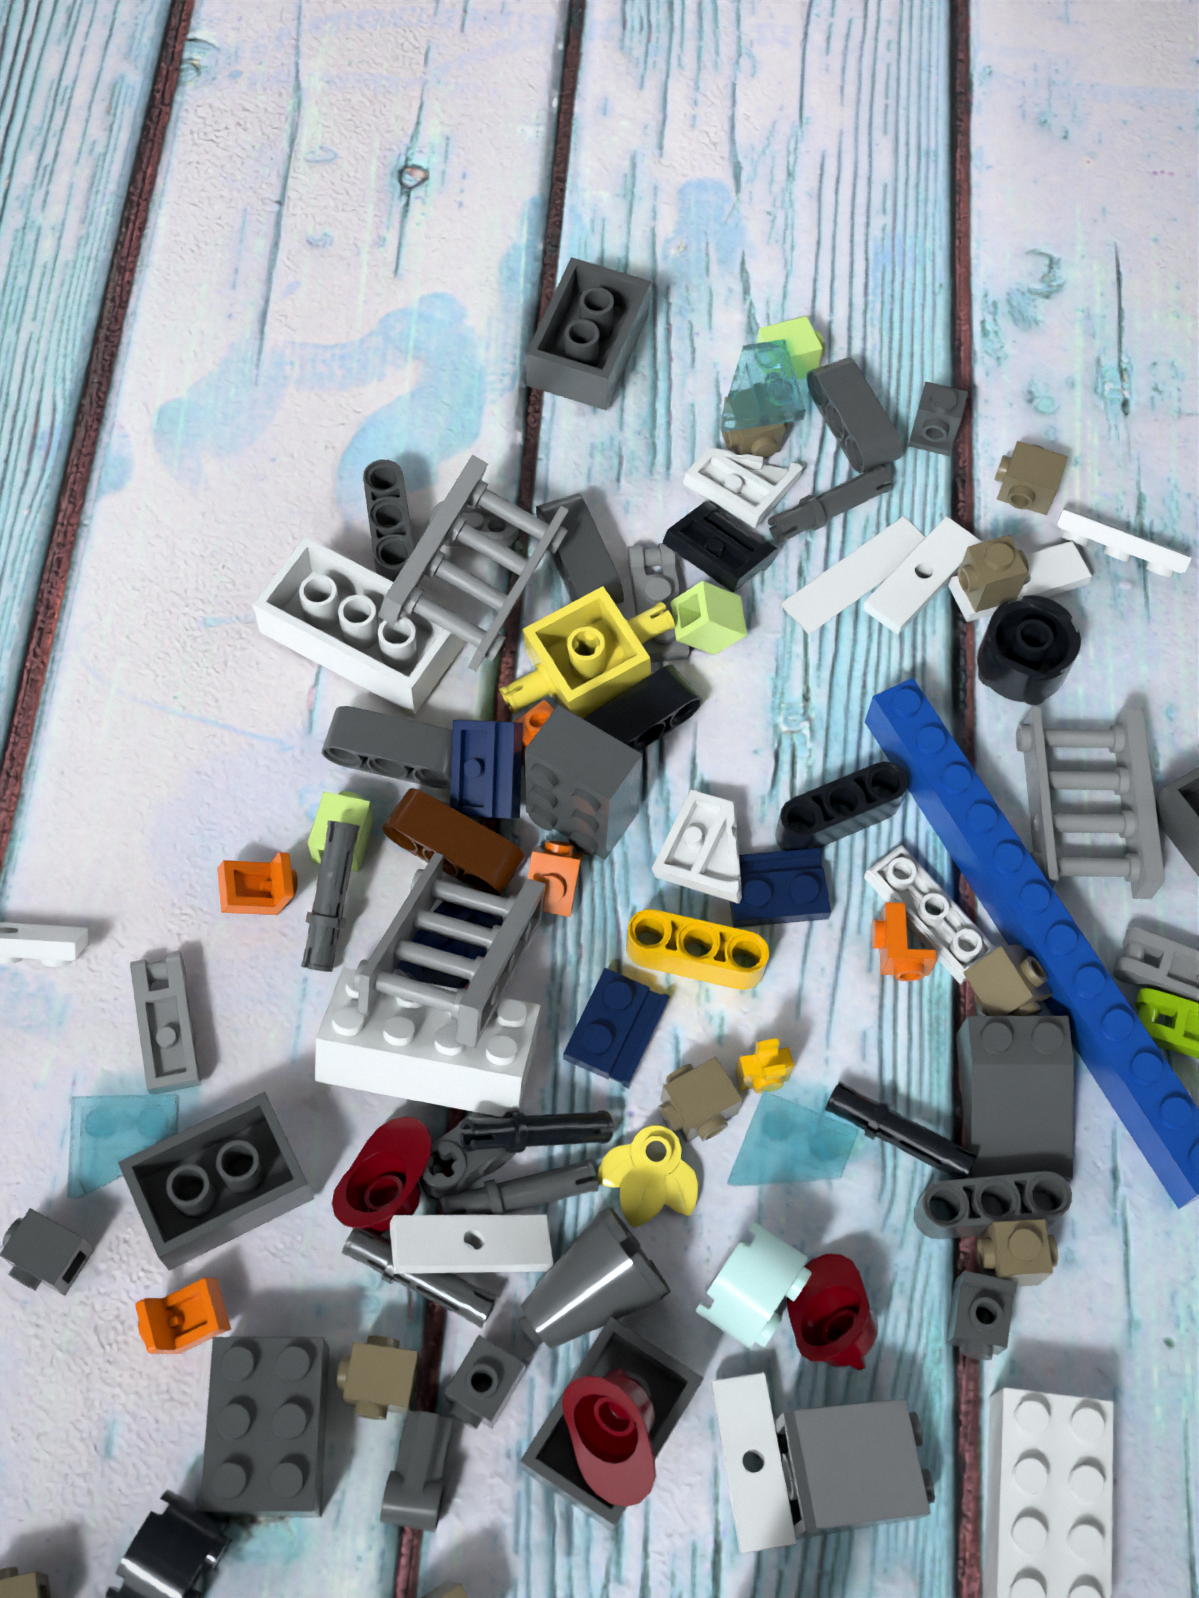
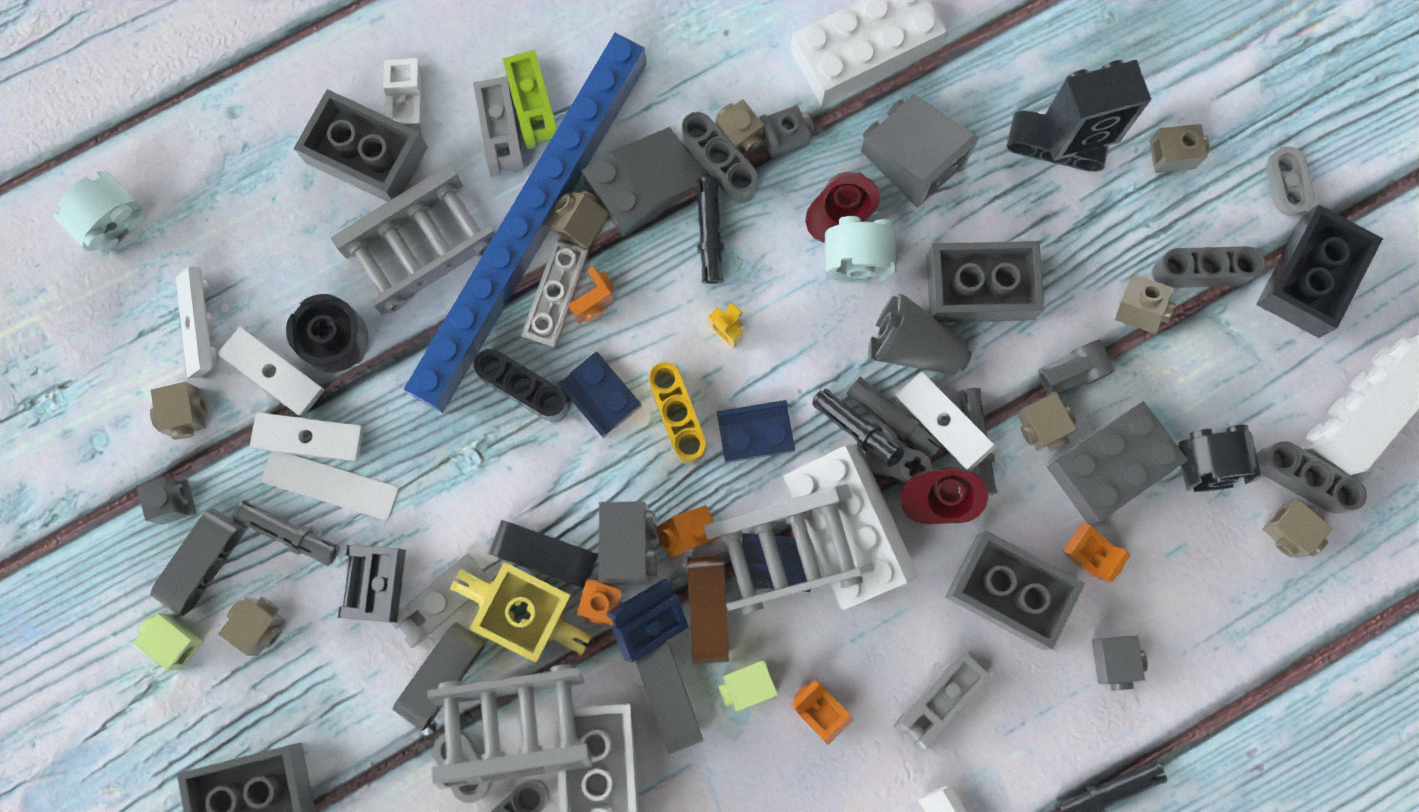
camera: 120 degrees left, 15 degrees up
clear light blue wing [67,1094,179,1199] -> none
dark grey pin [301,820,360,972] -> none
dark grey brick [444,1335,526,1430] -> none
dark red piece [562,1369,656,1507] -> none
light yellow plate [597,1125,698,1227] -> none
white wing [652,790,742,903] -> none
dark tan brick [658,1057,743,1143] -> none
yellowish green brick [670,581,747,655] -> none
white wing [683,447,803,528] -> none
white tile [710,1373,797,1554] -> none
clear light blue wing [720,339,806,432] -> none
clear light blue wing [727,1090,860,1187] -> none
dark tan brick [957,535,1029,613] -> none

